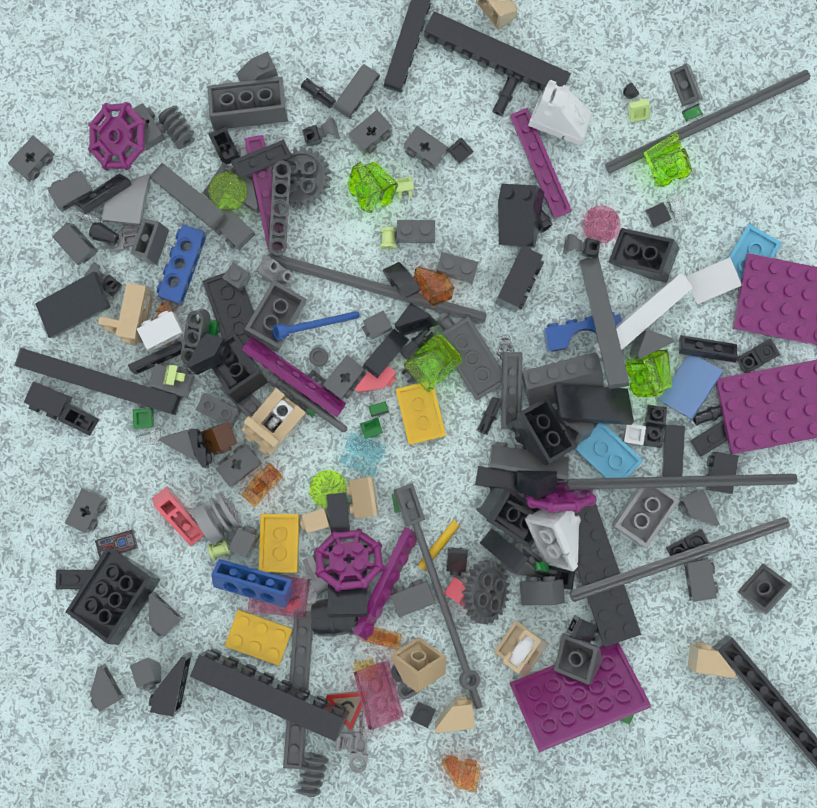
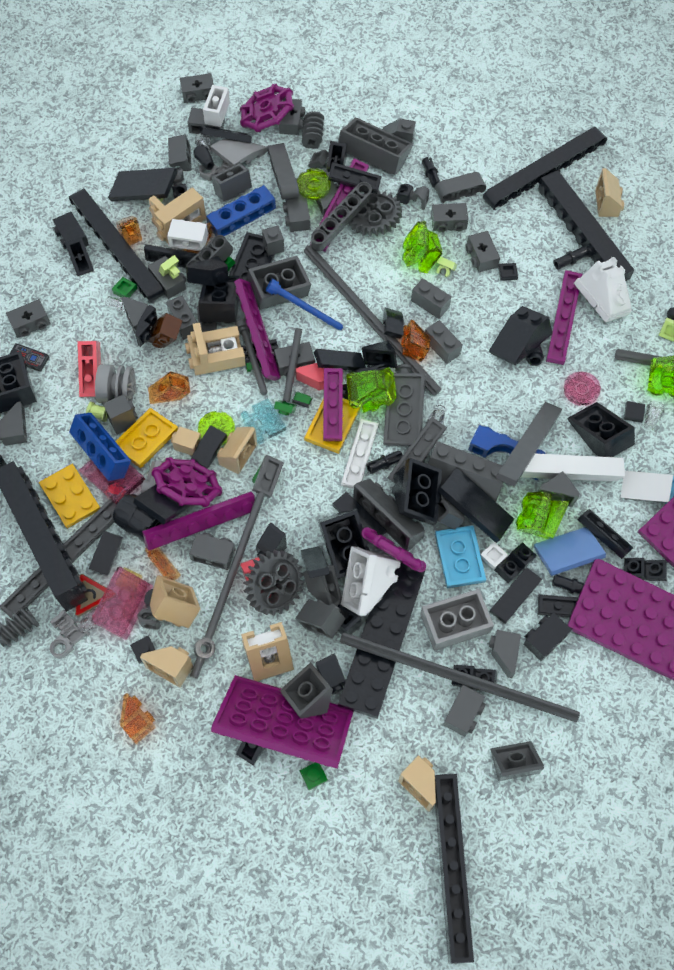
camera: 30 degrees right, 20 degrees down
dark grey brick [216,445,262,487] -> none
light grey hips [256,255,293,286] -> none
dark grey tile [309,347,329,367] -> none
dark grey brick [362,310,392,340] -> none
yellowish green bush [380,227,397,249] -> none
yellow piece [418,520,460,571] -> none
black brick [495,245,544,313] -> none
black slope [517,470,557,499] -> none
green piece [534,561,551,576] -> none
leg [563,234,601,258] -> none
dark grey axle [567,474,798,490] -> none
none -> black slope [89,531,123,575]
none -> clear orange slope [116,216,142,246]
none -> white brick [203,85,230,127]
none -> dark grey bar [283,328,302,402]
none -> dark grey tile [308,150,328,169]
none -> magenta plate [323,368,343,441]
none -> white tile [341,419,379,489]

